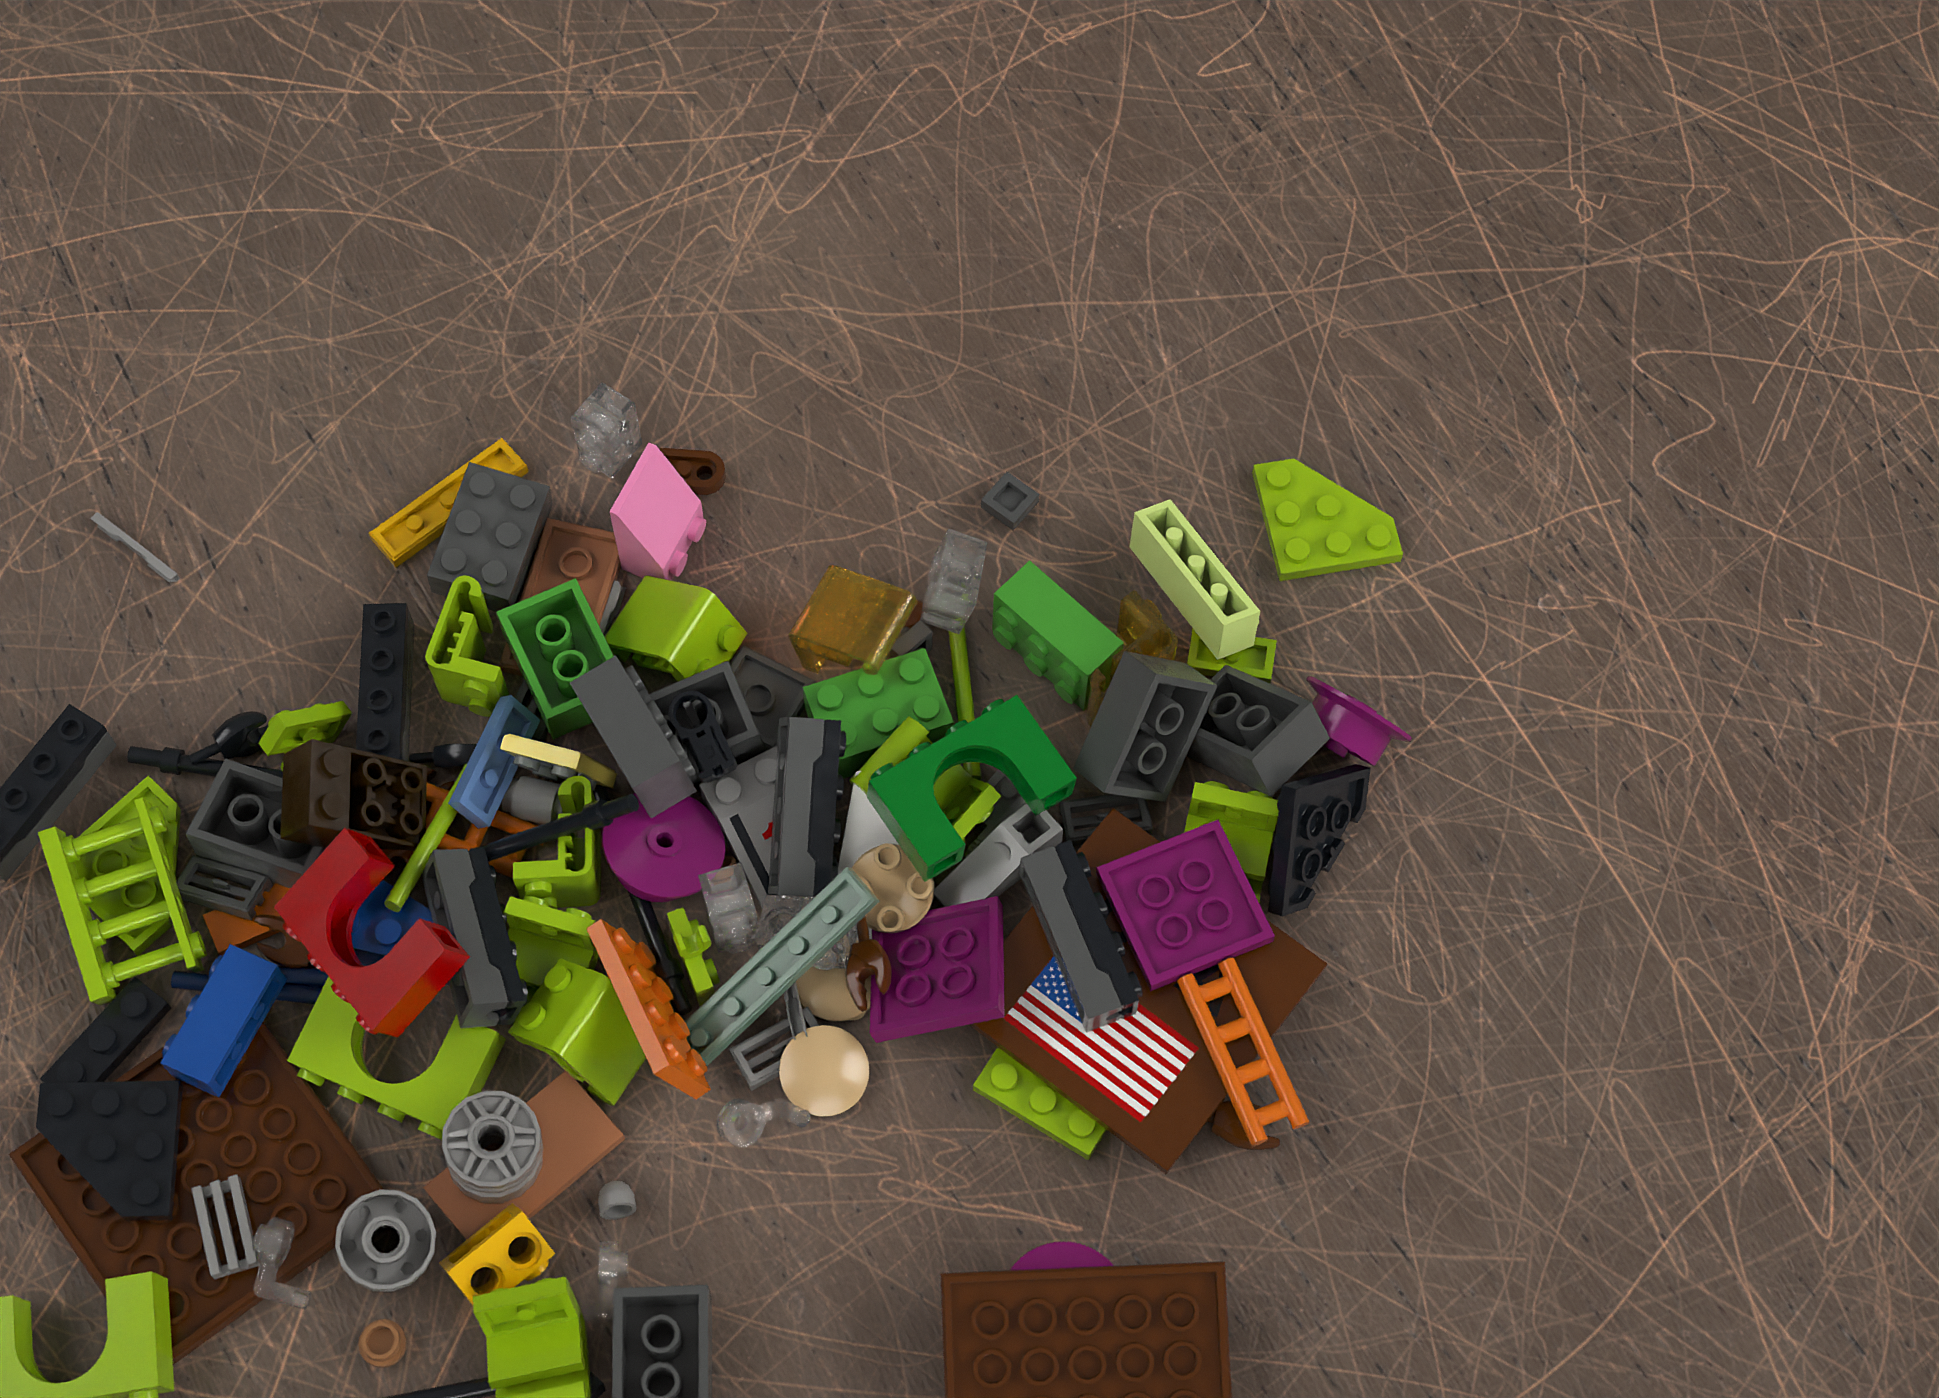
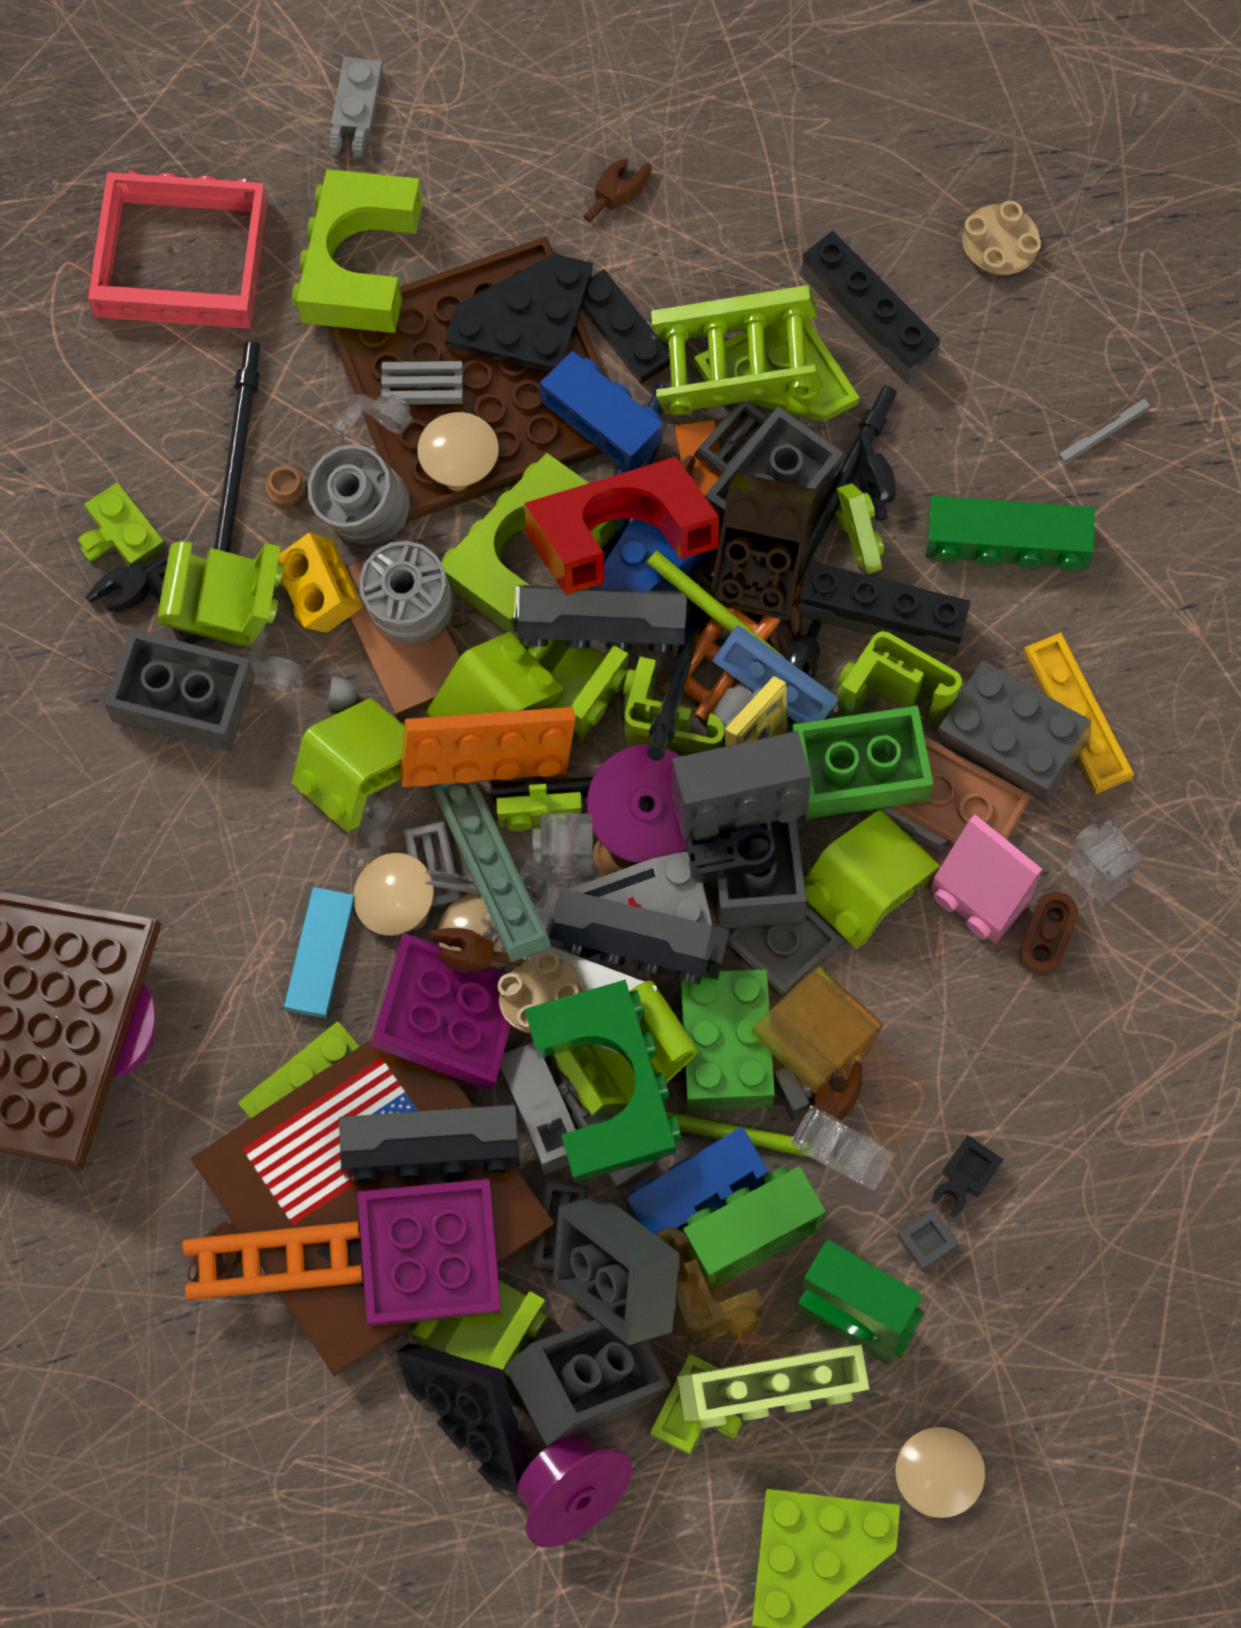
camera: 110 degrees right, 5 degrees up
none -> medium azure tile [284,887,354,1019]
none -> lime piece [291,698,405,832]
none -> tan dish [418,412,499,491]
none -> blue wedge [626,1126,769,1243]
none -> green arch [796,1239,925,1365]
none -> tan dish [895,1427,985,1518]
none -> green brick [925,496,1095,571]
none -> black plate [931,1135,1004,1218]

